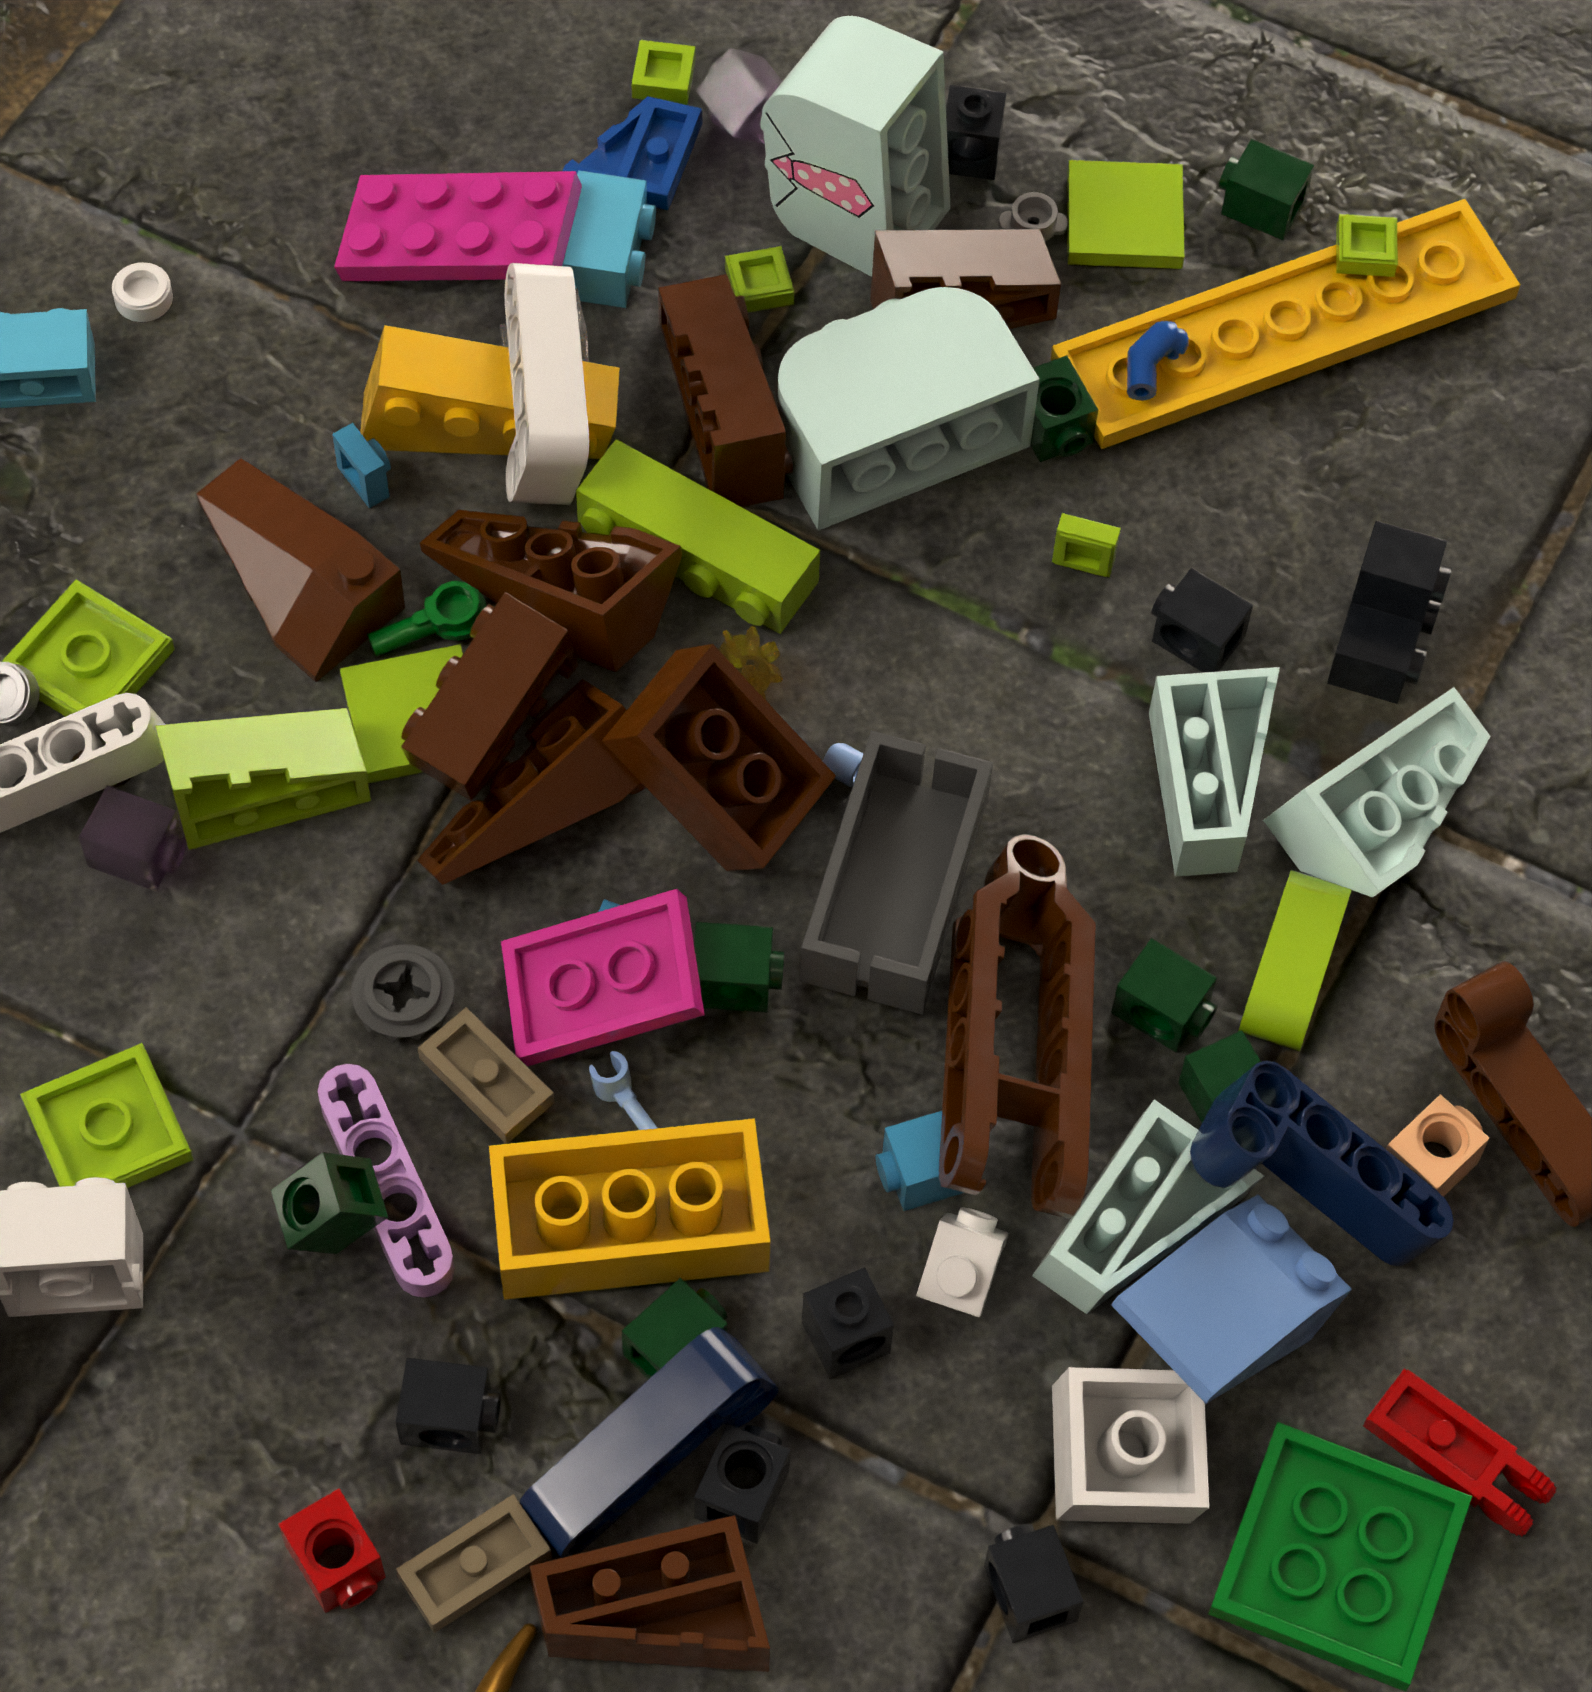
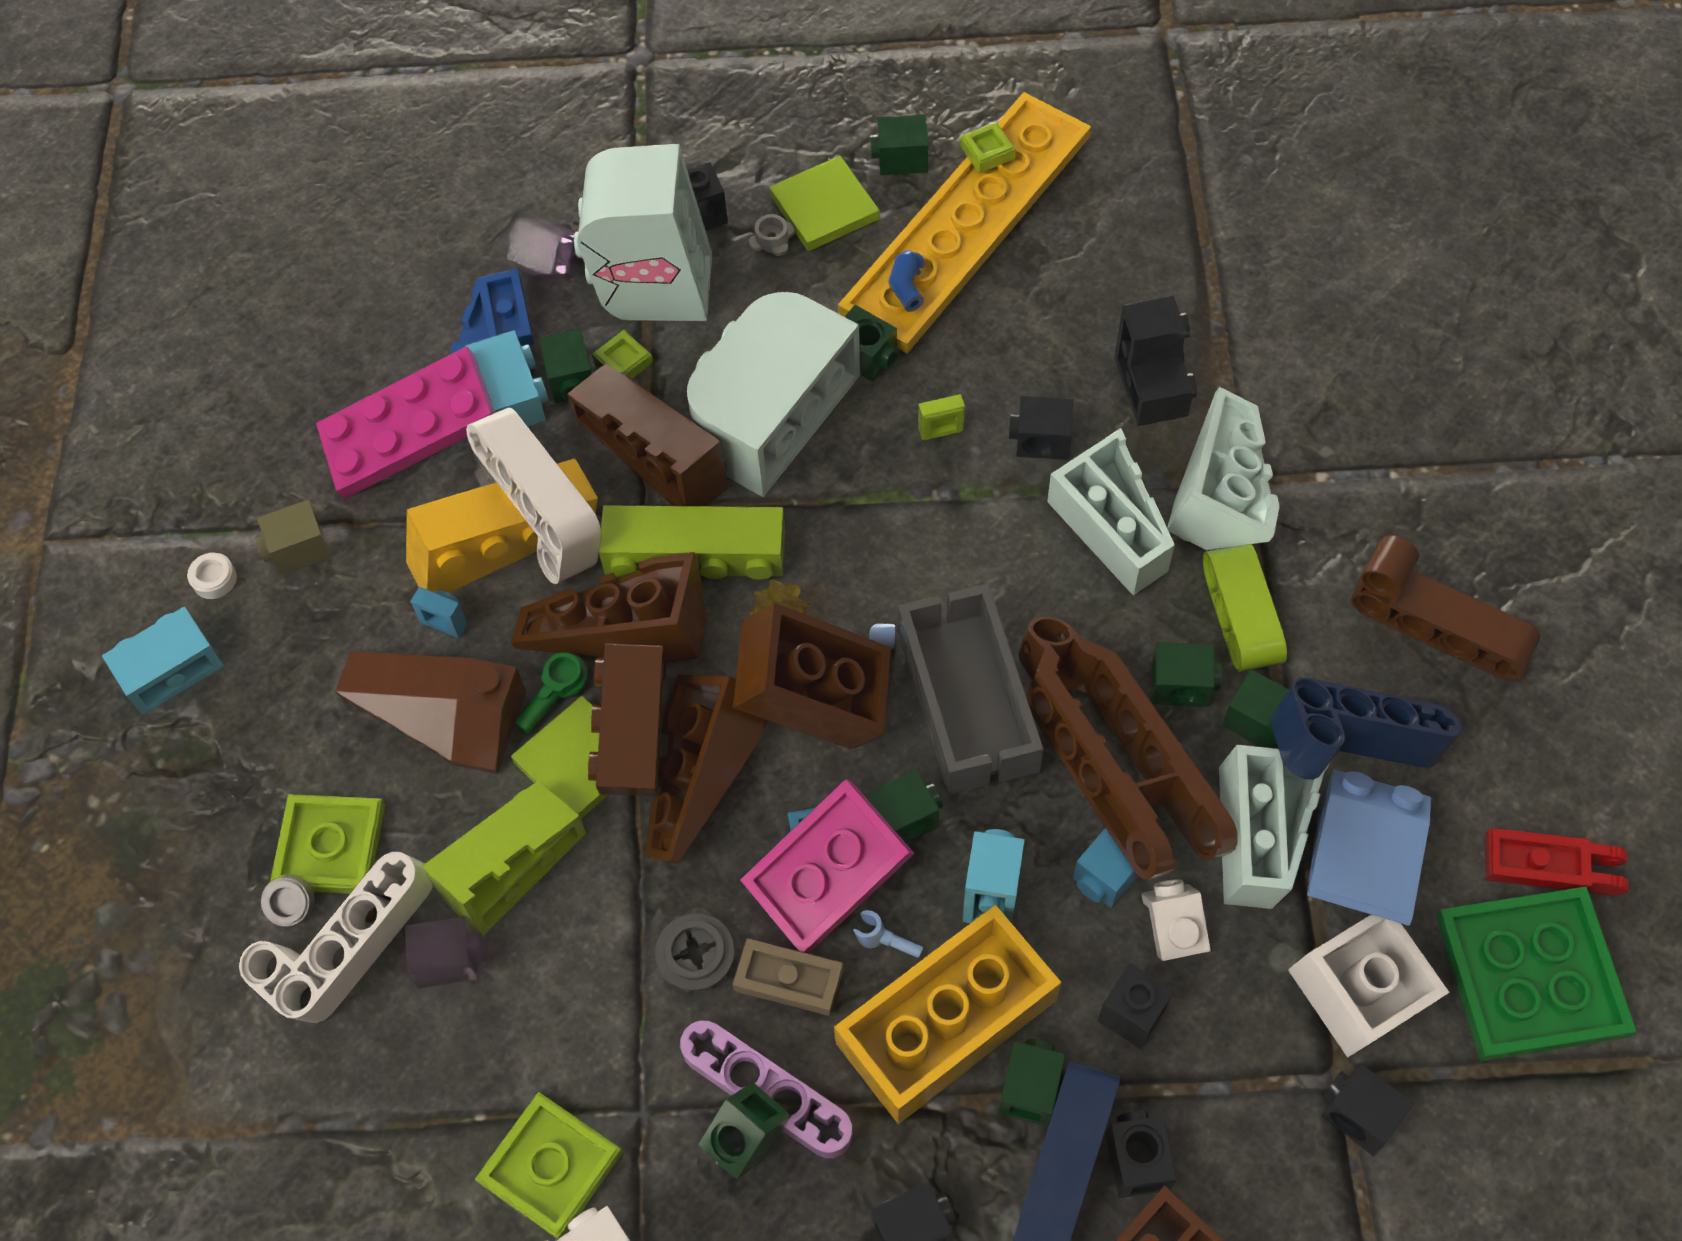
camera: 25 degrees left, 0 degrees up
lime plate [631,40,696,105] -> none
wedge [870,229,1061,329] -> none
light nougat brick [1386,1094,1490,1197] -> none
none -> olive brick [255,499,332,576]
none -> dark green brick [539,329,592,403]
none -> medium azure brick [962,829,1025,923]

